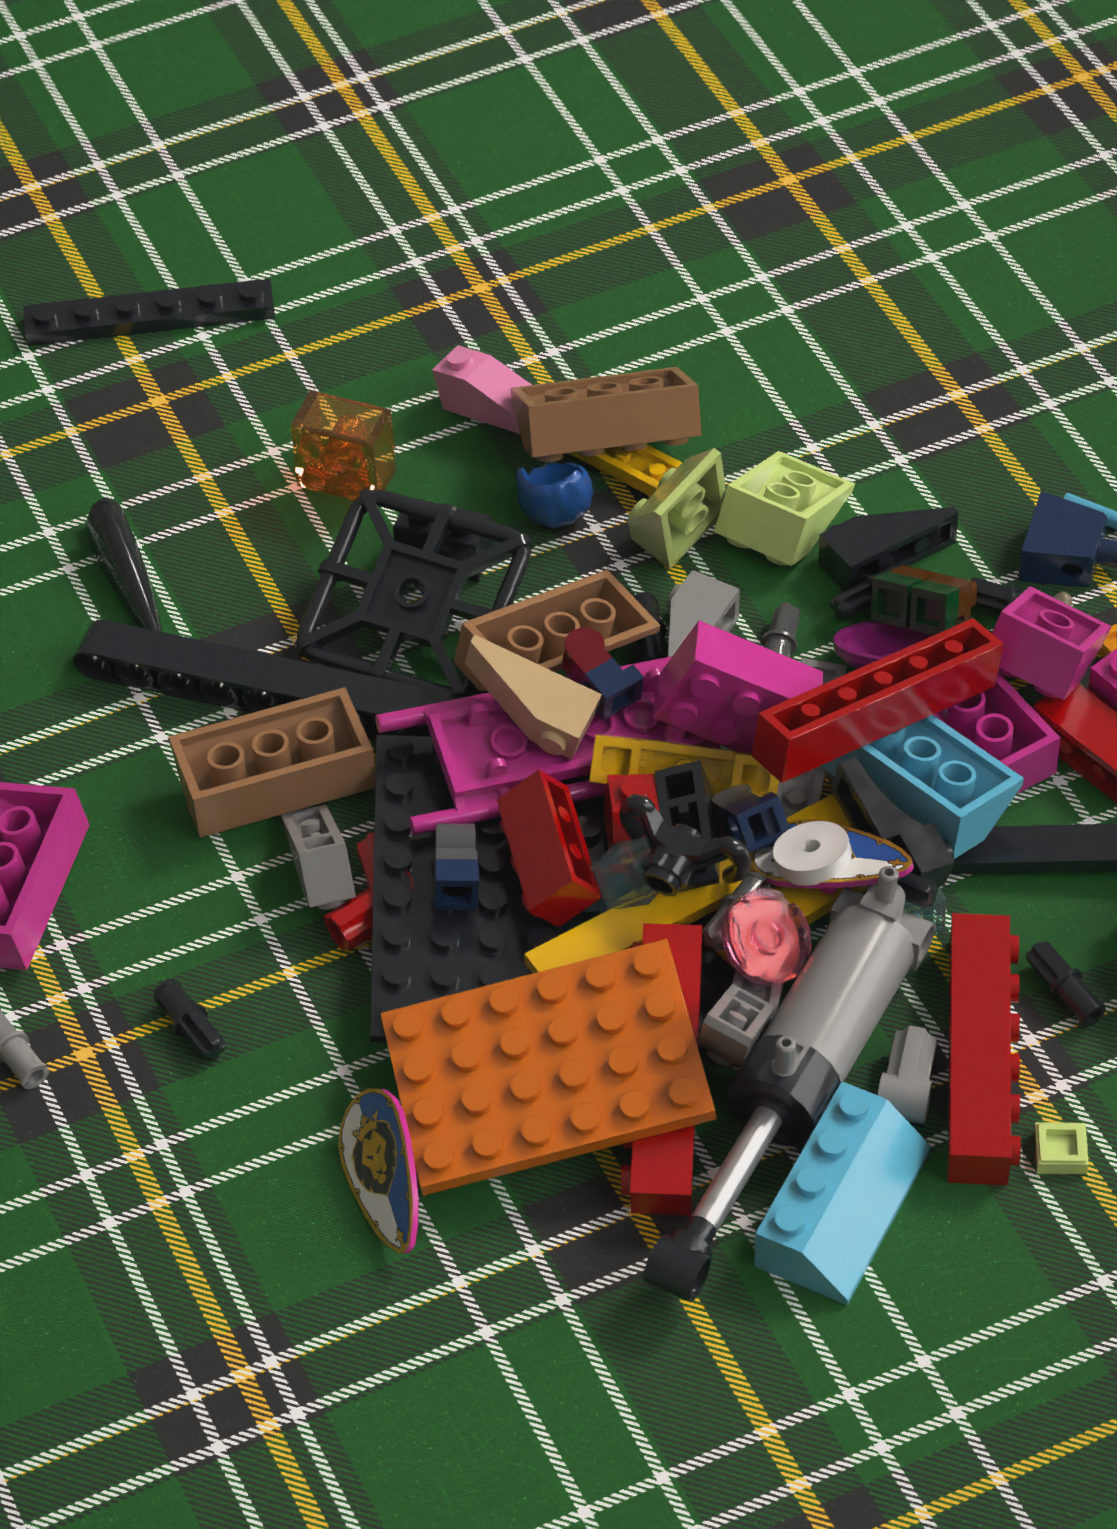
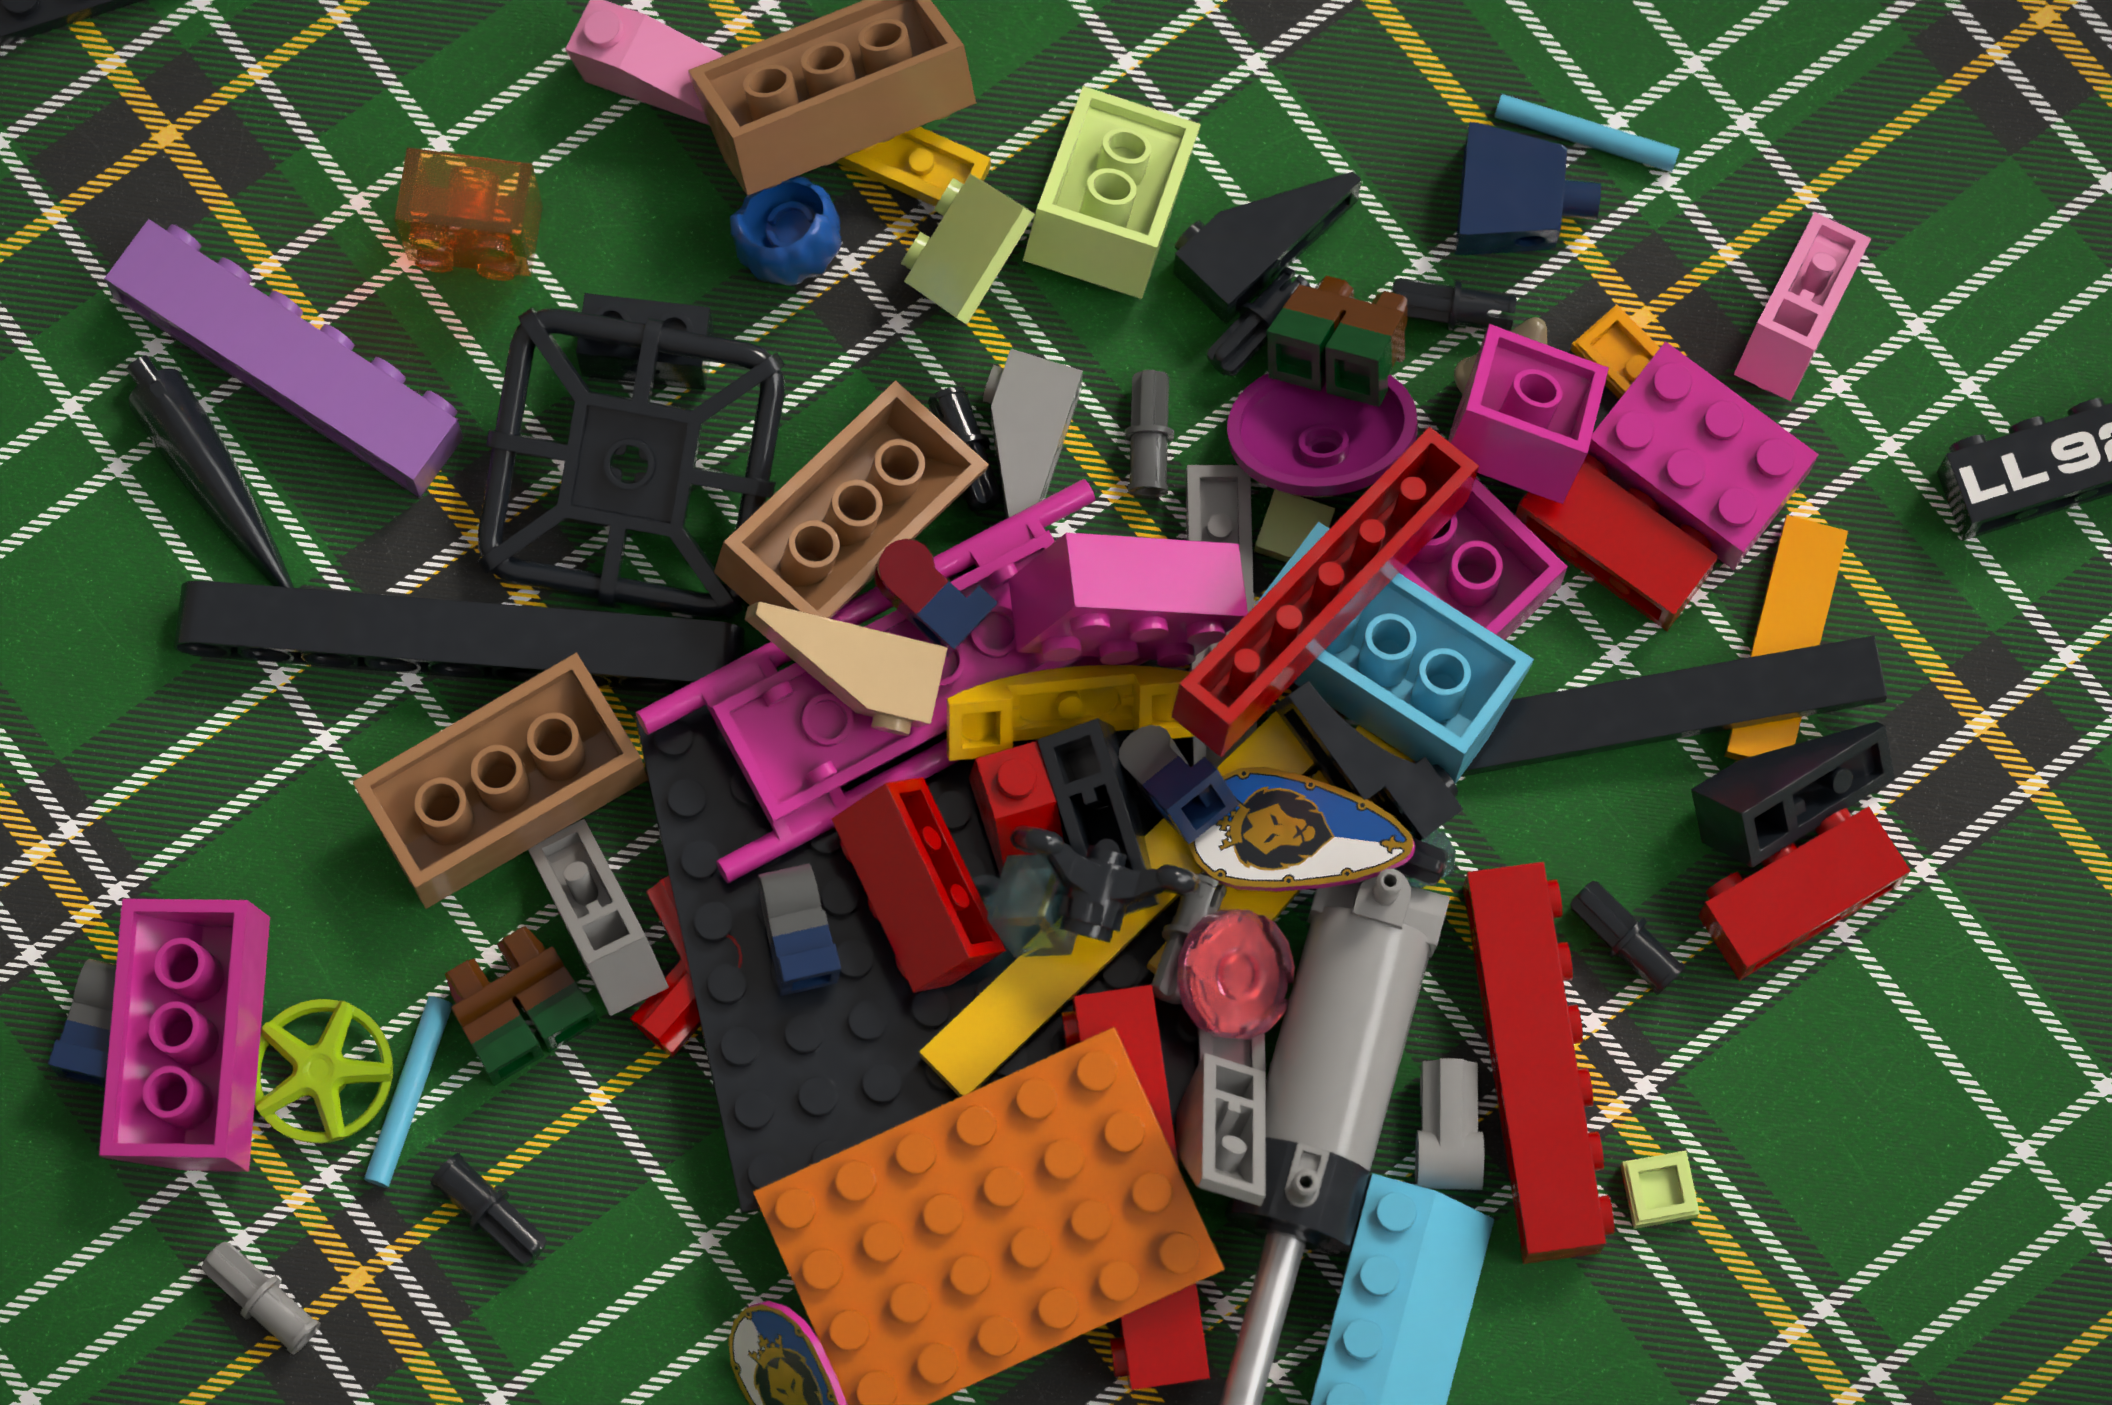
camera: 15 degrees left, 25 degrees up
white piece [773,821,852,886] -> none
none -> medium lavender brick [104,219,463,498]
none -> lime wheel [255,999,393,1143]
none -> medium azure bar [364,996,453,1188]
none -> hips [445,926,599,1086]

